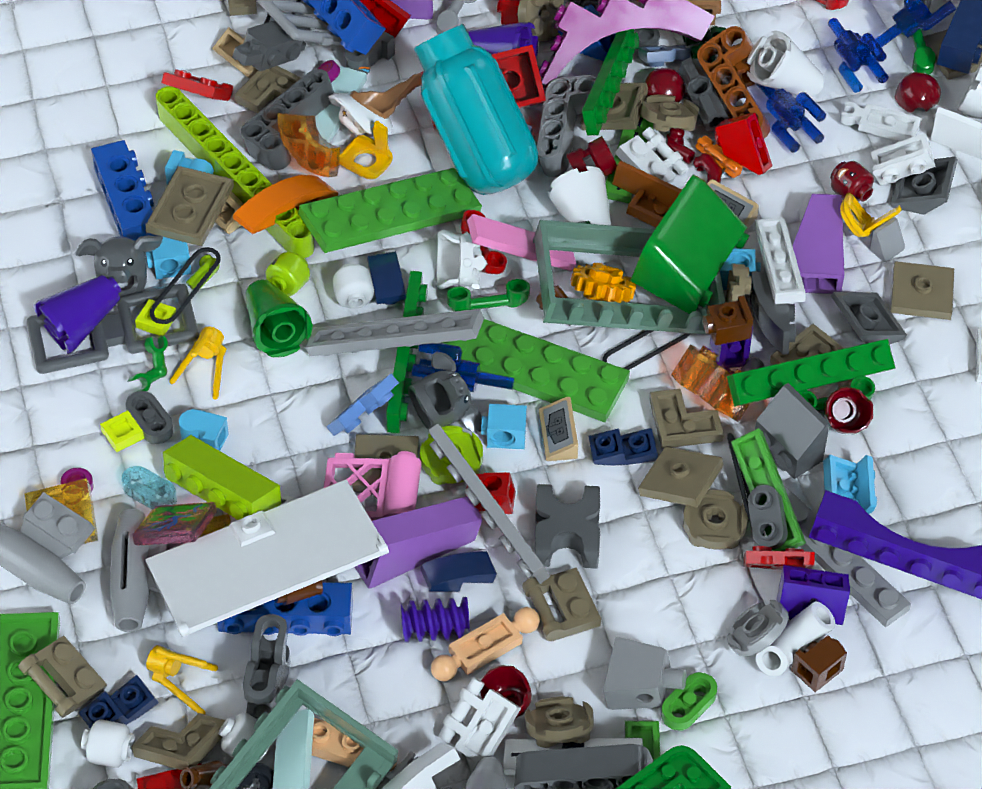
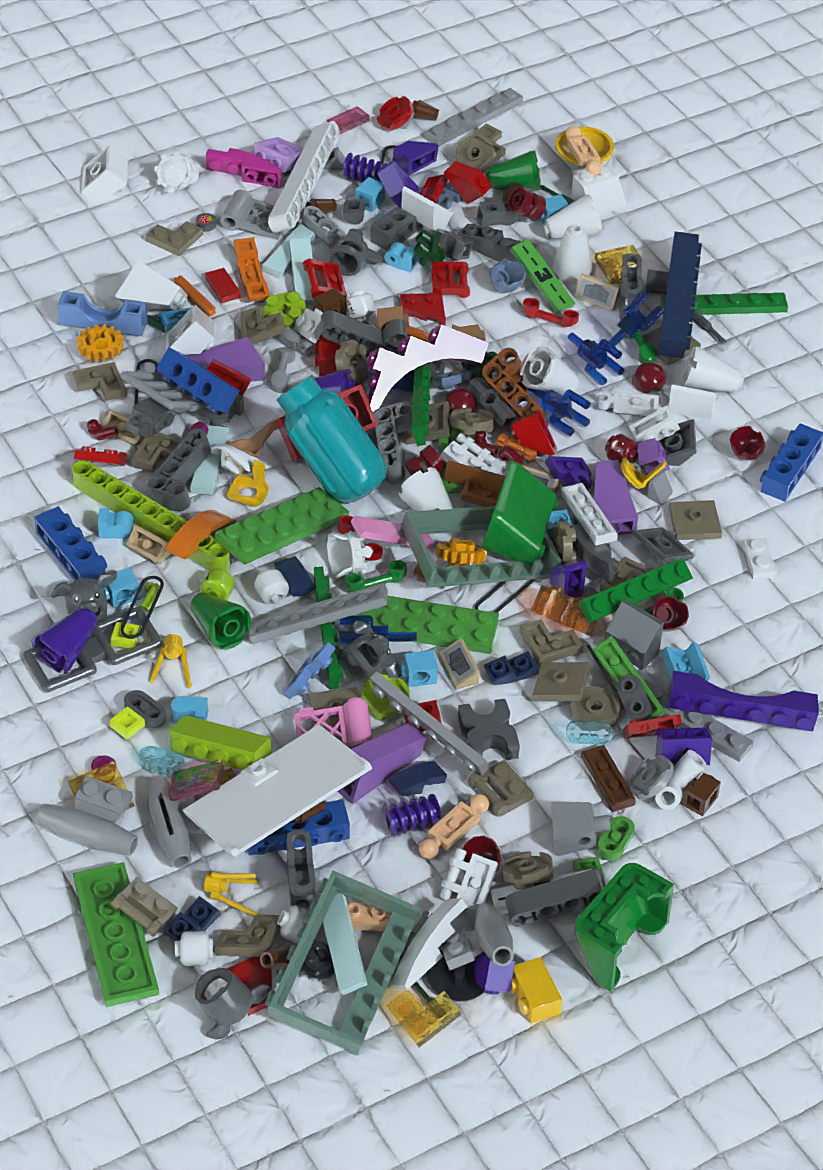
camera: 15 degrees left, 5 degrees down
green arm [127,335,168,392] -> none
dark tan tile [145,166,234,246] -> none
clear orange brick [278,112,340,177] -> none
reddish brown brick [703,295,754,346] -> none
none -> dark red arm [87,419,119,440]
none -> dark purple plate [544,456,593,491]
none -> clear light blue beam [566,720,613,745]
none -> reddish brown tile [581,745,636,812]
none -> medium lavender window [637,438,670,476]

